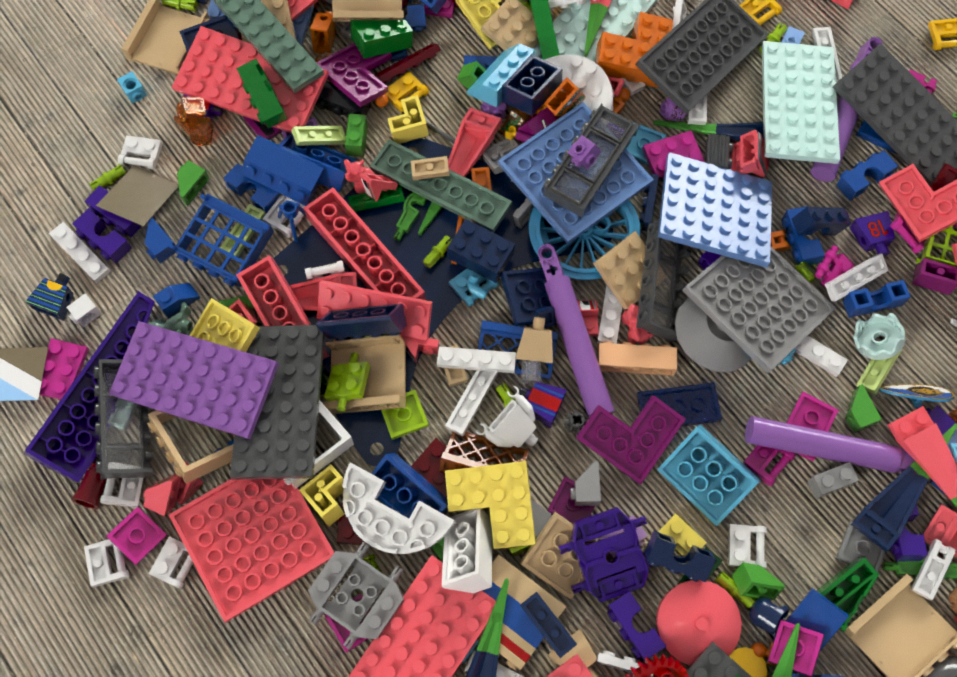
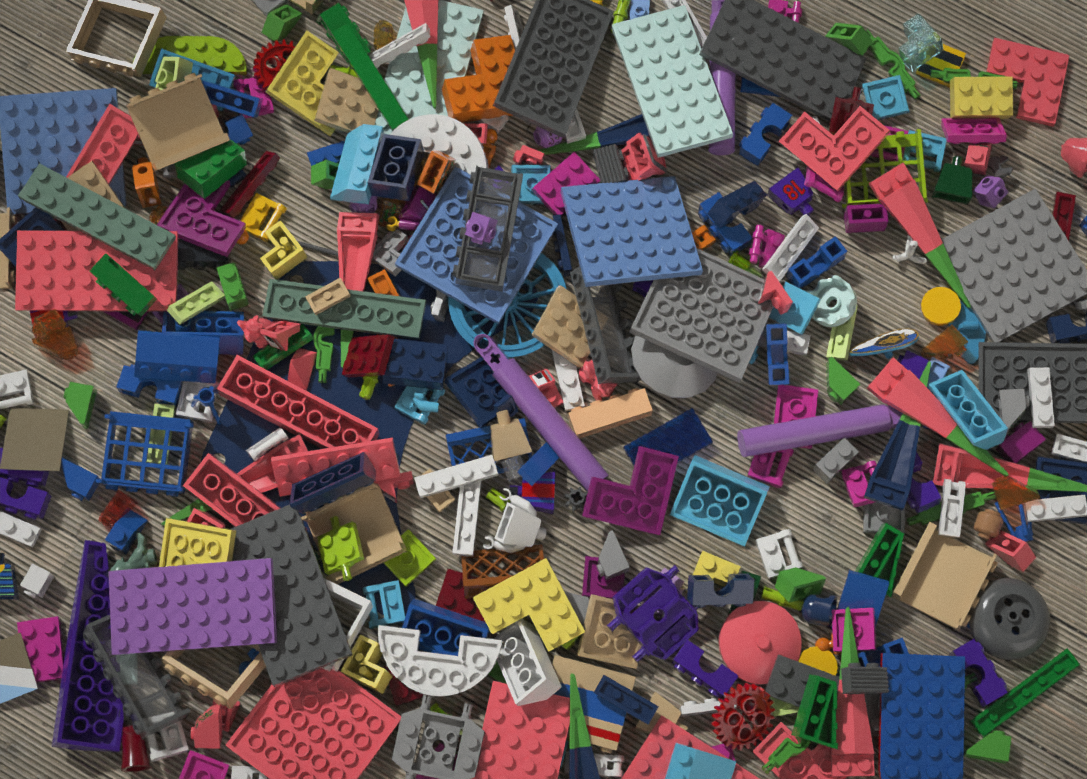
camera: 25 degrees left, 5 degrees up
none -> clear red leg [98,490,137,530]
none -> coral slope [288,348,317,391]
none -> dark red plate [342,334,395,378]
none -> medium azure plate [362,580,405,629]
none -> coral bracket [513,145,544,165]
none -> blue tile [517,442,559,486]
none -> coral slope [758,271,793,315]
none -> blue arch [766,323,789,385]
none -> medium azure plate [769,281,821,335]
none -> dark pink plate [841,461,877,508]

